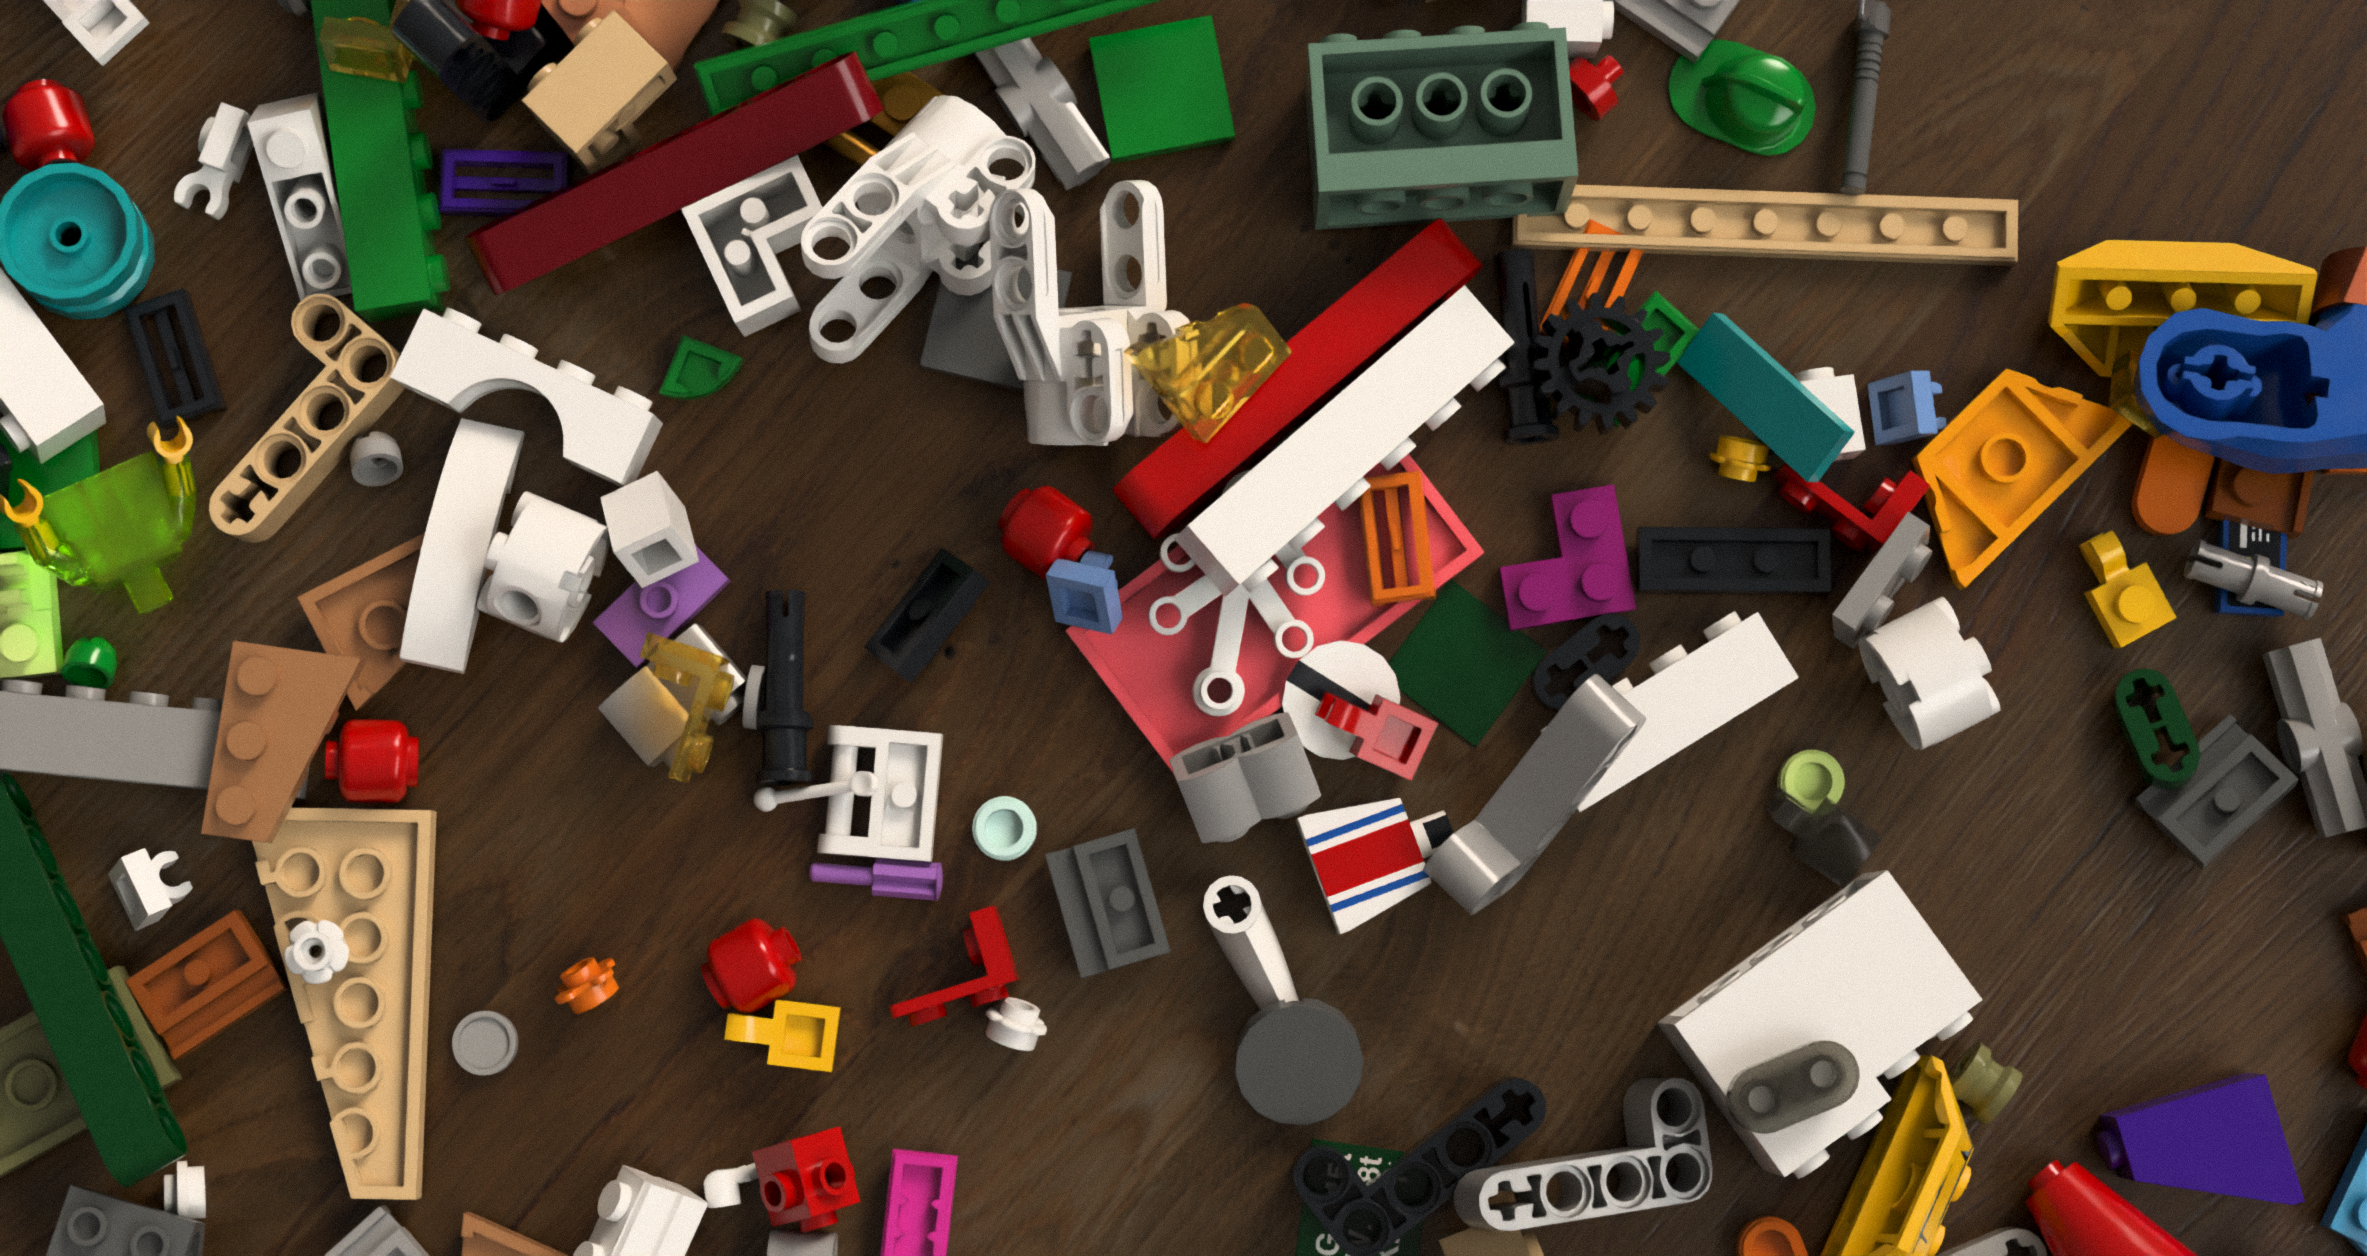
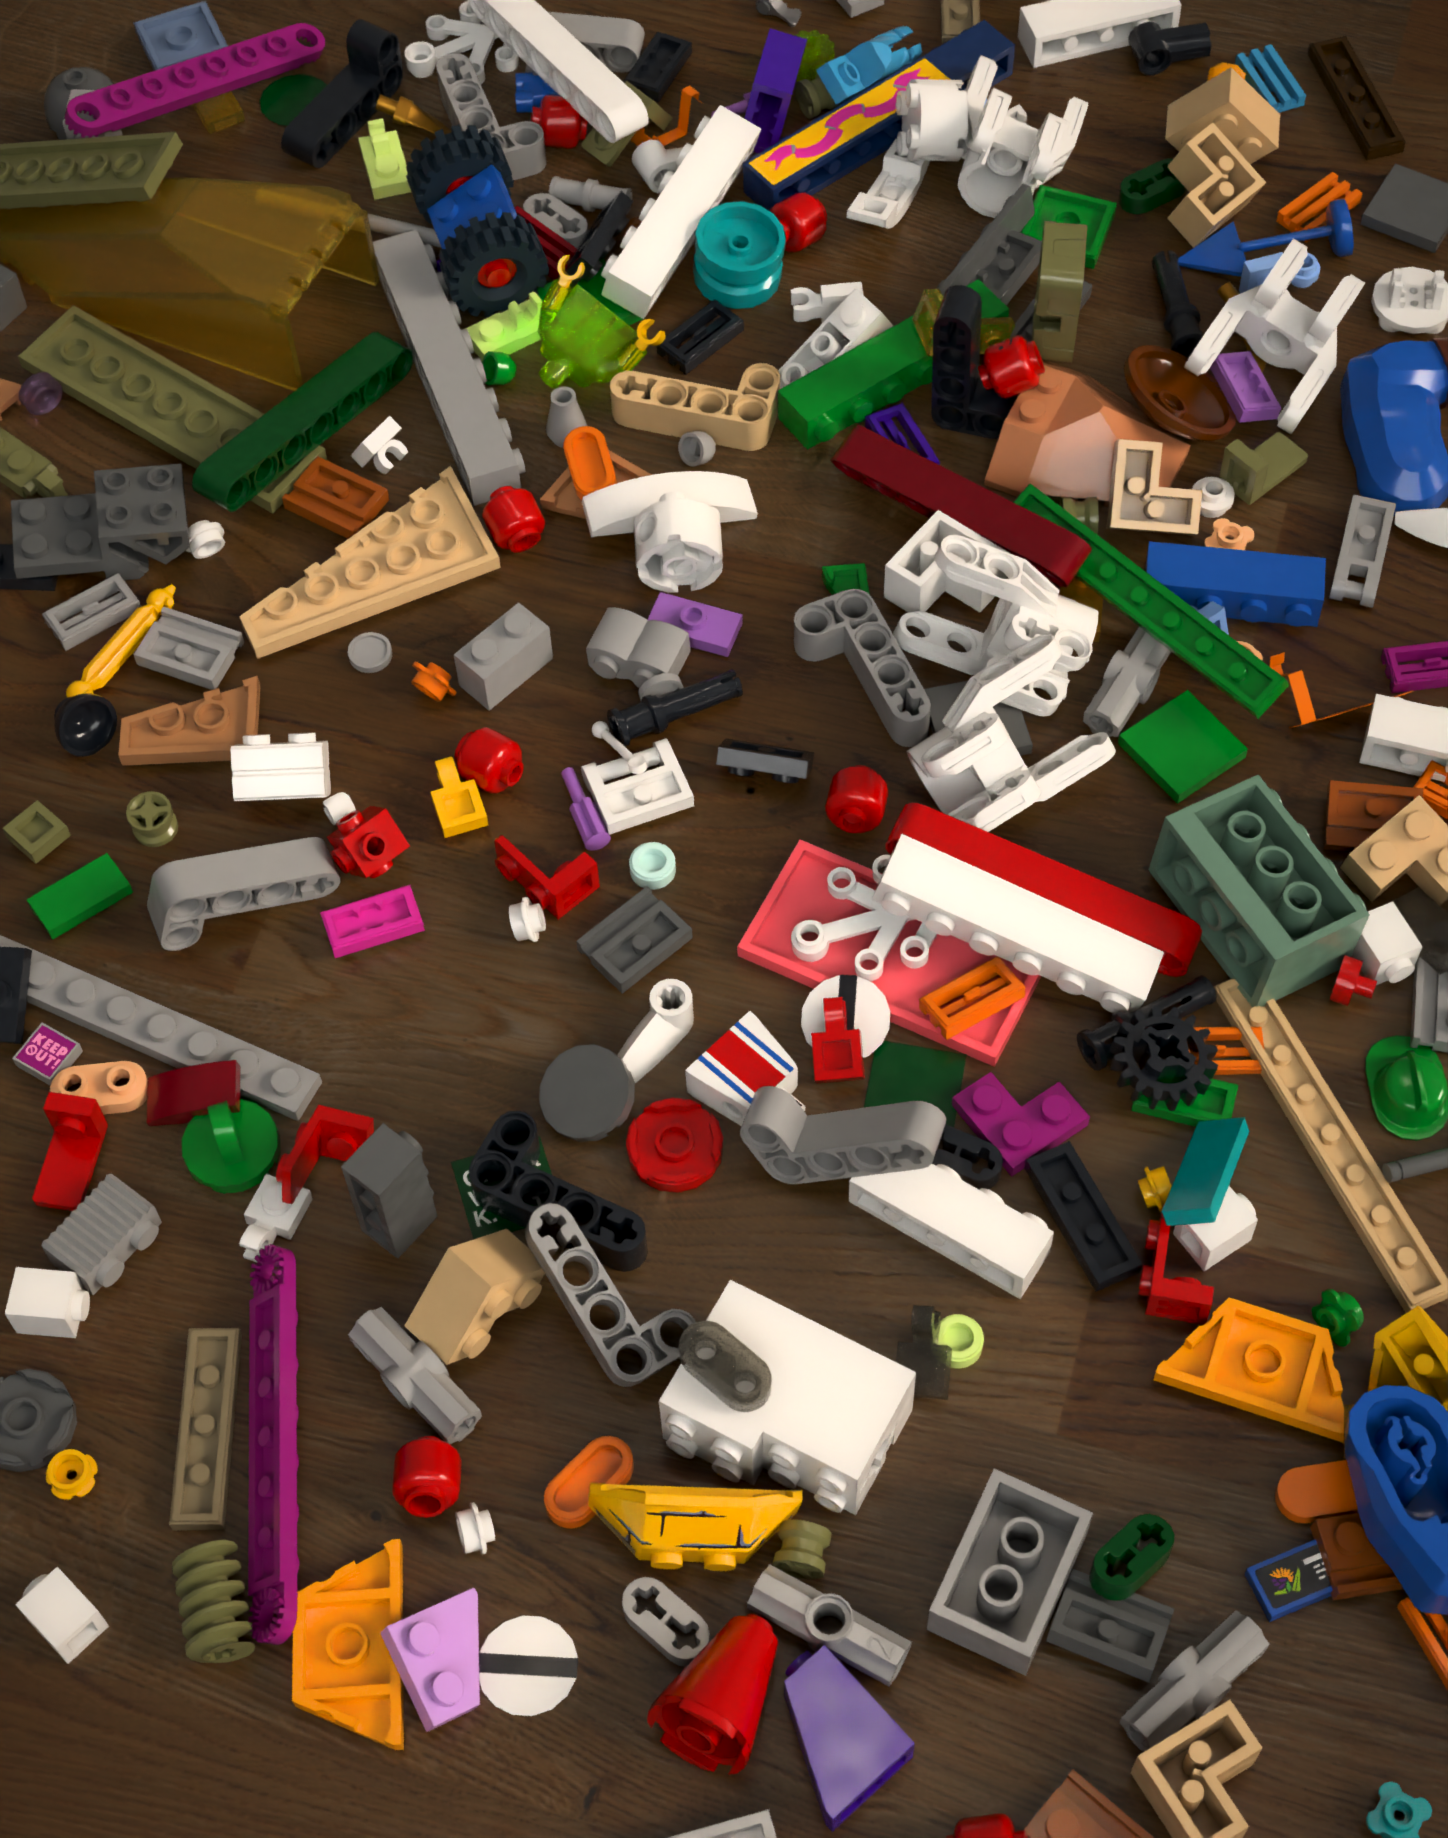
camera: 65 degrees right, 25 degrees down
medium nougat wing [201,641,367,844] -> none
white plate [284,920,349,984] -> none
white arch [390,307,663,487] -> none
tan brick [522,10,677,174] -> none
white brick [600,471,699,588] -> none
clear yellow bracket [639,632,735,783] -> none
medium blue tile [1046,550,1123,634] -> none
clear yellow wing [1124,302,1292,443] -> none
light grey brick [1169,712,1322,843] -> none
light grey plate [1832,512,1933,650] -> none
white brick [1858,597,2001,751] -> none
medium blue tile [1867,371,1947,445] -> none
yellow plate [2079,530,2177,649] -> none
light grey pin [2184,539,2323,621] -> none
none -> light grey brick [454,603,553,710]
none -> light grey cone [546,386,587,448]
none -> orange tile [563,426,617,500]
none -> red tile [626,1097,724,1193]
none -> light grey piece [747,1564,912,1687]
none -> light grey beam [794,589,931,747]
none -> light grey brick [927,1469,1093,1676]
none -> green plate [1312,1289,1364,1347]

